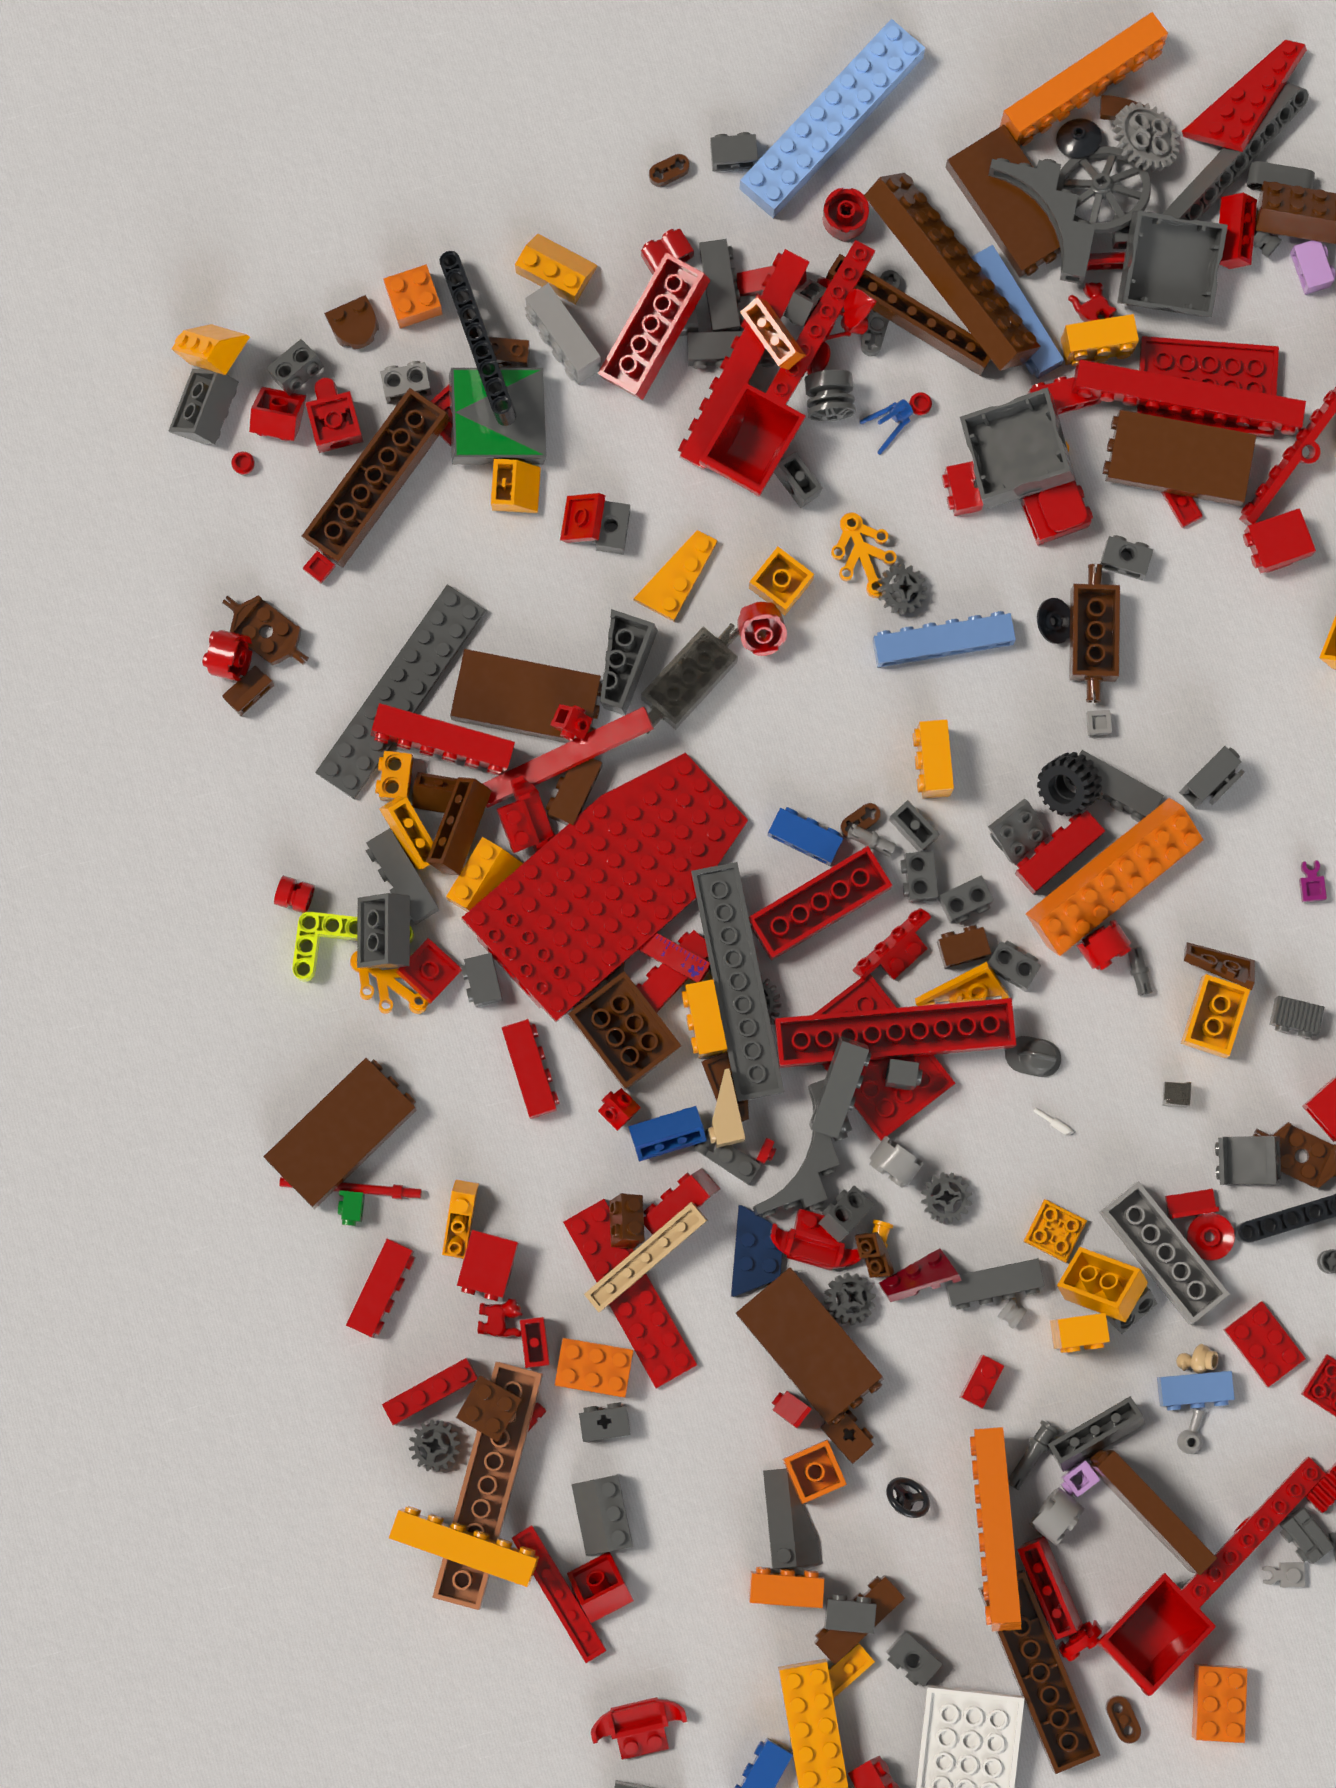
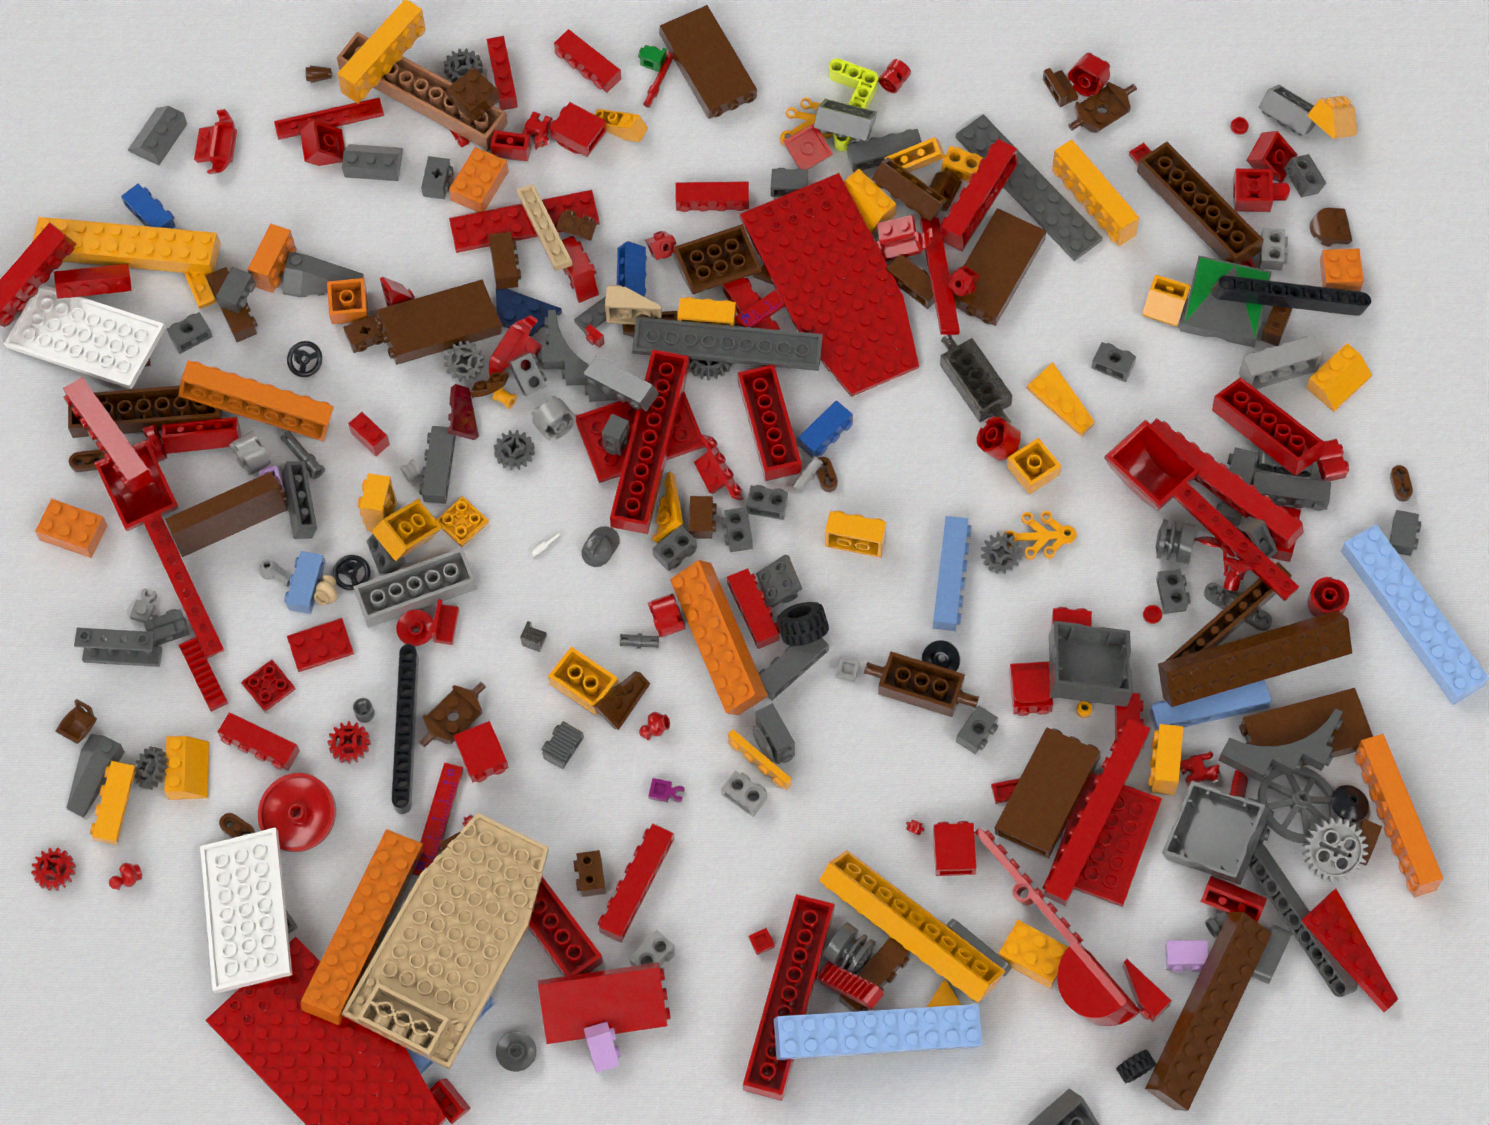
camera: 110 degrees right, 15 degrees down
red plate [560,493,606,543] -> none
dark grey wedge [600,609,658,715] -> none
orange brick [740,297,805,370] -> none
dark grey brick [774,451,823,508] -> none
blue plant [860,399,913,455] -> none
dark grey brick [889,800,940,852] -> none
dark grey panel [1215,1136,1281,1185] -> none
none -> brick [63,377,153,493]
none -> reddish brown cone [305,65,332,83]
none -> black piece [332,555,371,590]
none -> reddish brown brick [489,232,521,290]
none -> red animal [639,712,670,740]
none -> light grey brick [721,770,767,817]
none -> light orange plate [728,729,792,790]
none -> red plate [905,819,925,836]
none -> light orange brick [1052,139,1140,246]
none -> dark grey brick [1156,568,1191,614]

